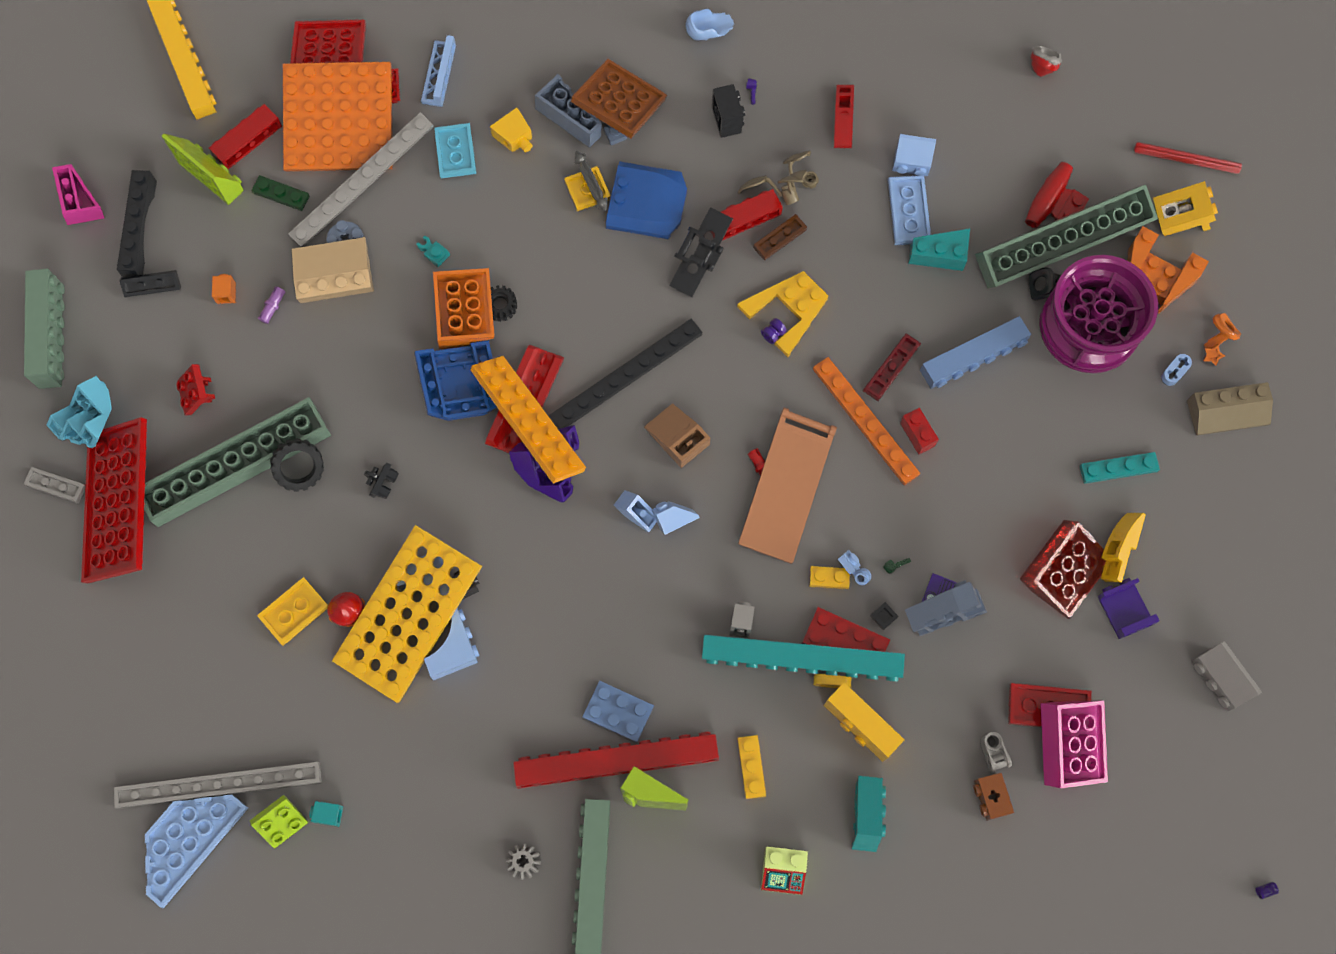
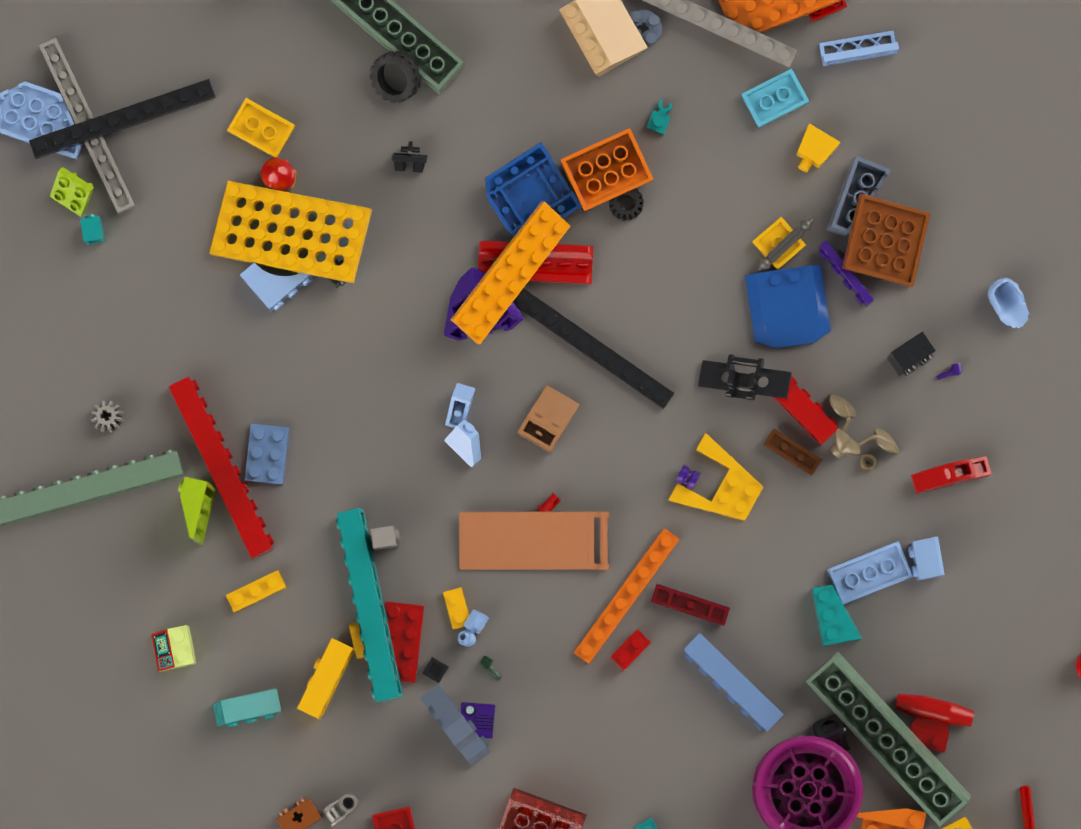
camera: 75 degrees right, 10 degrees up
none -> black plate [29,79,216,159]
none -> dark purple plate [819,240,874,307]

